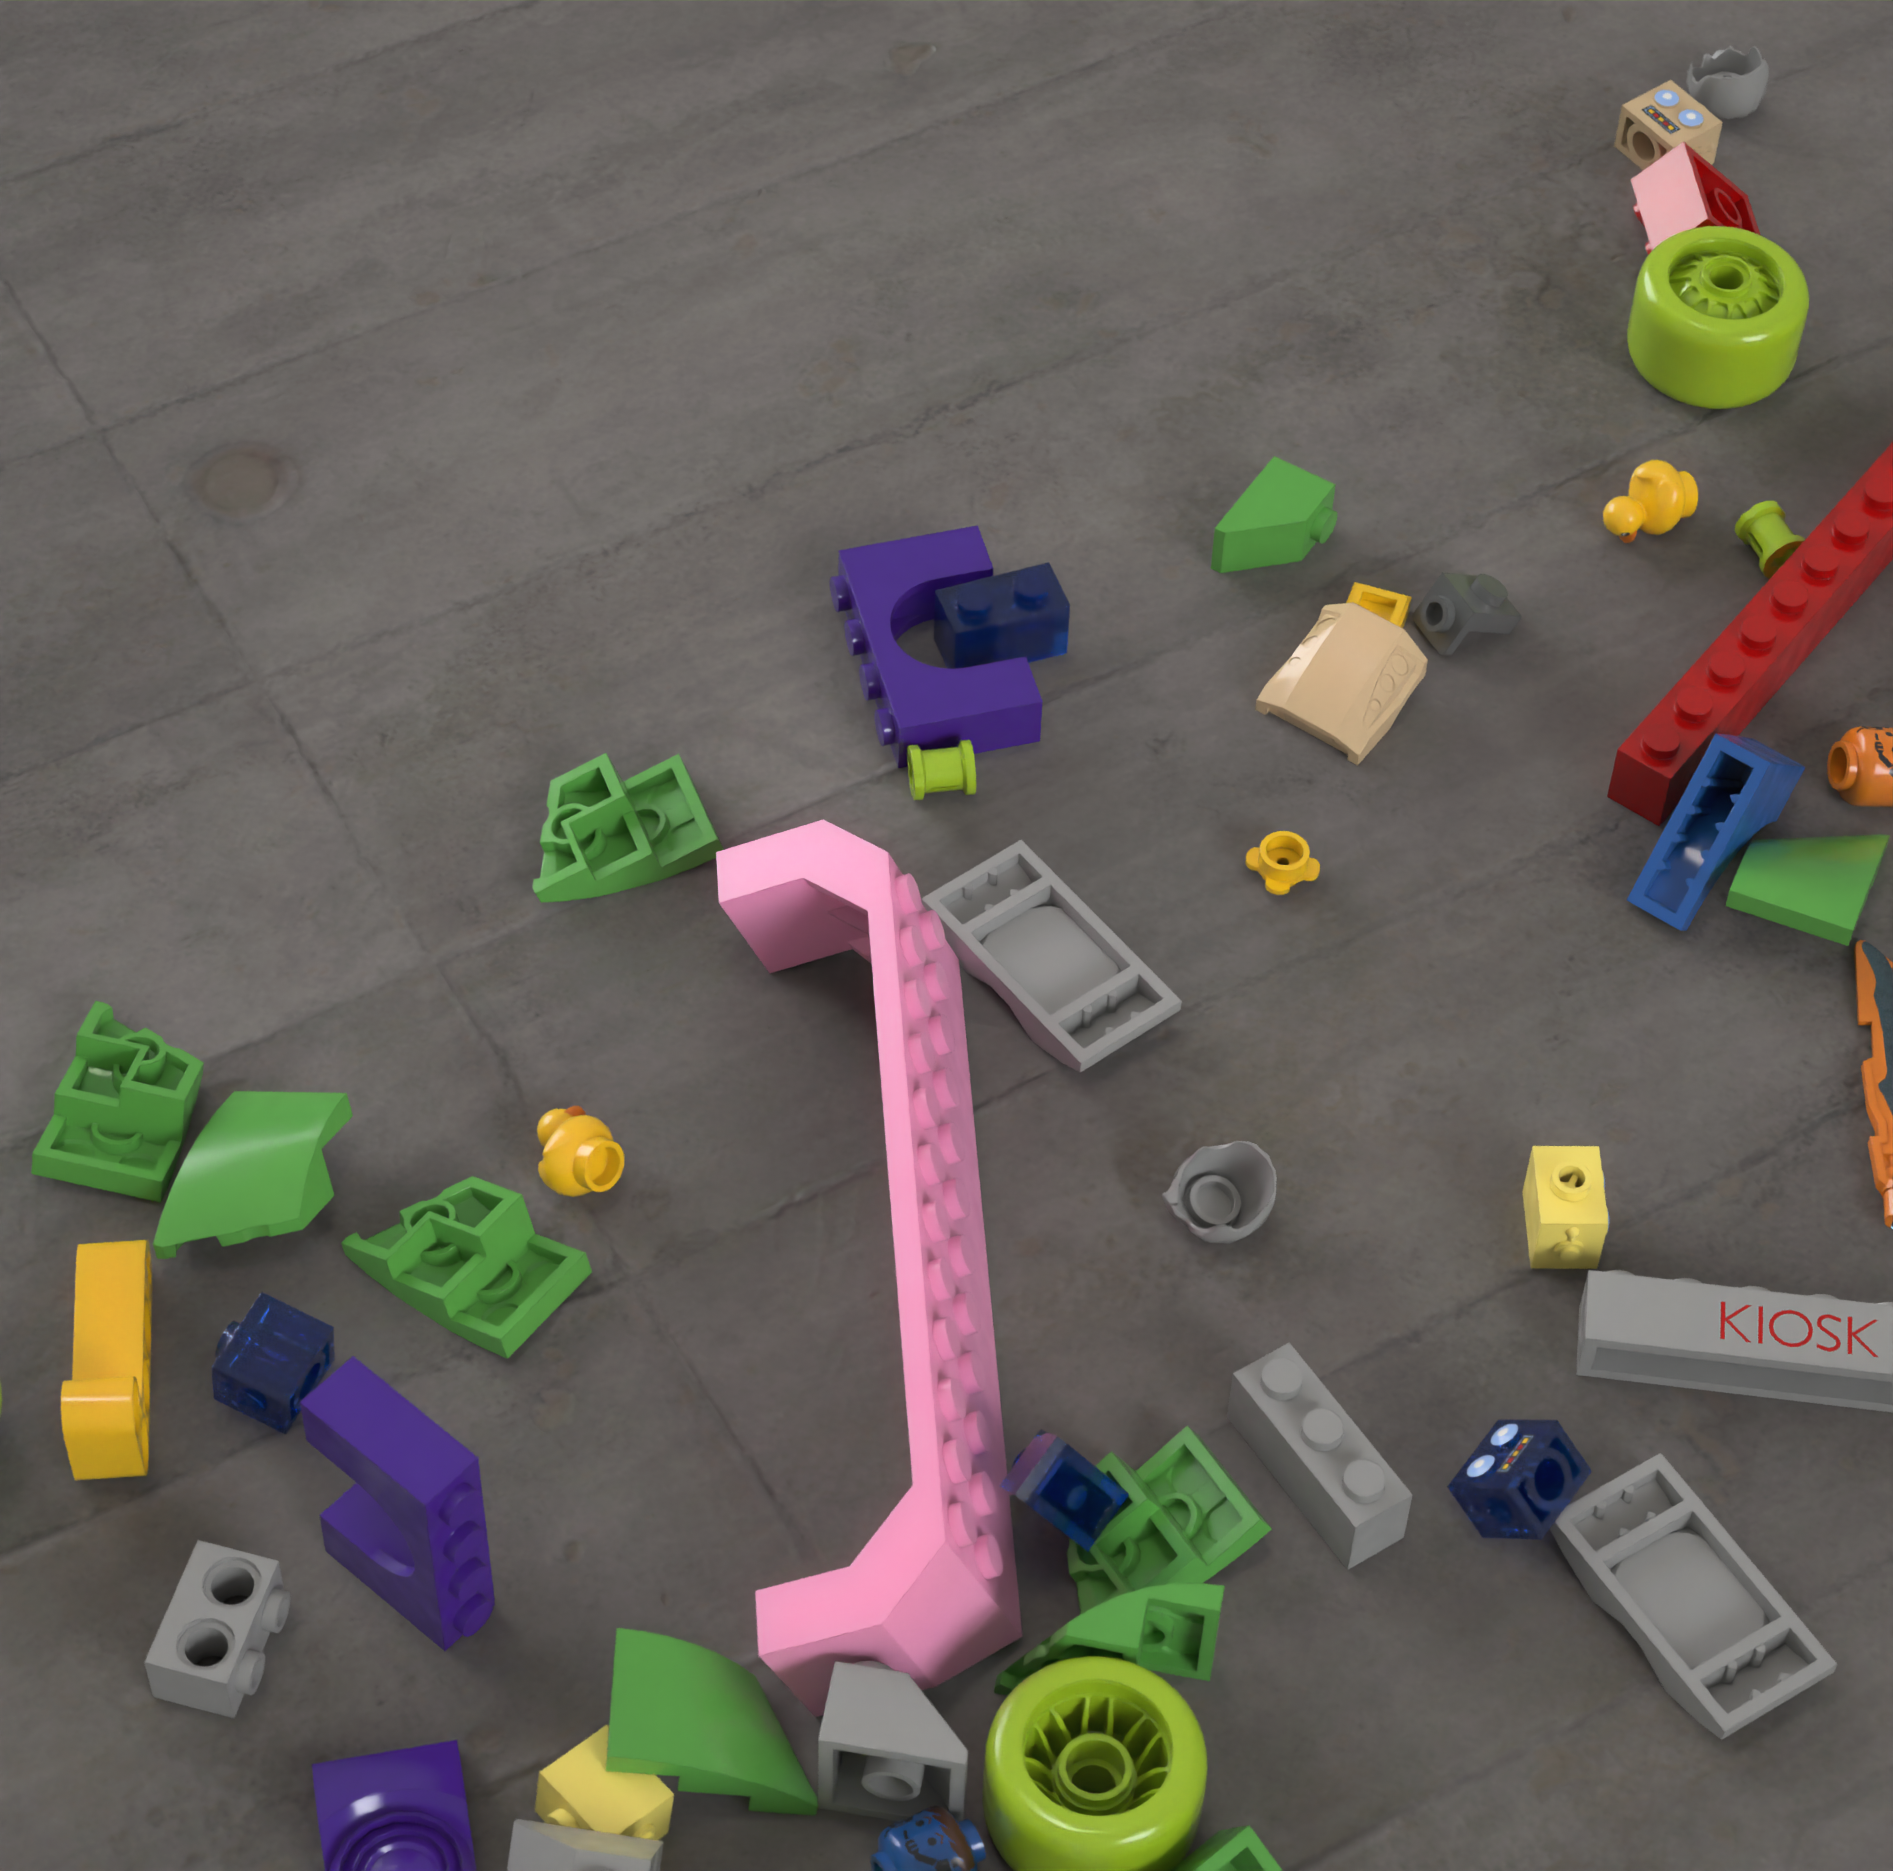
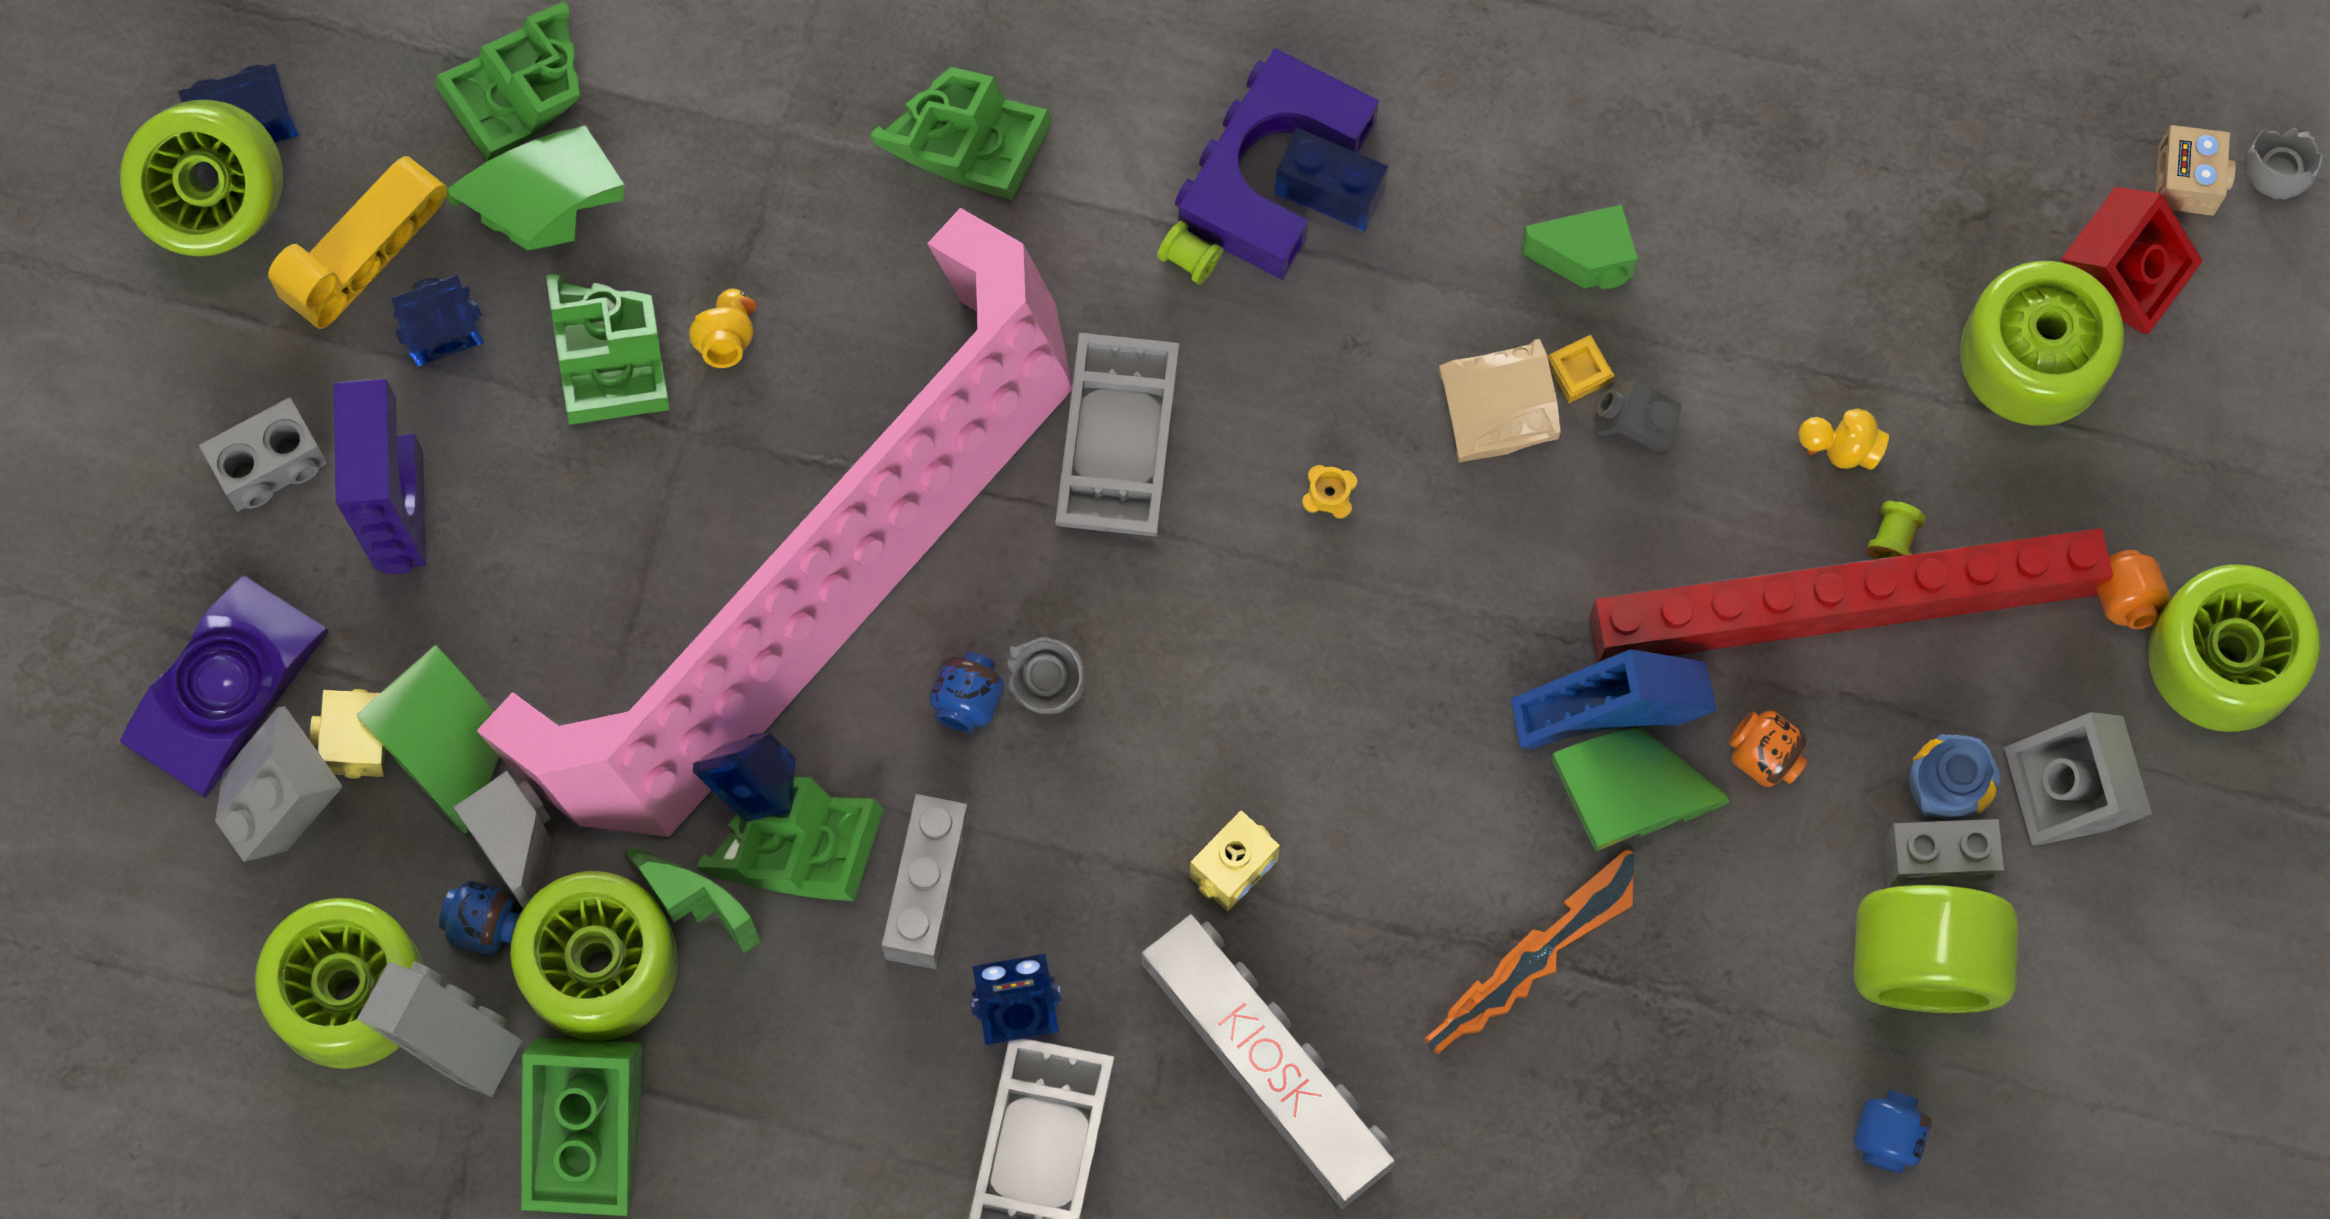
camera: 45 degrees right, 20 degrees up
none -> blue head [929,652,1005,733]

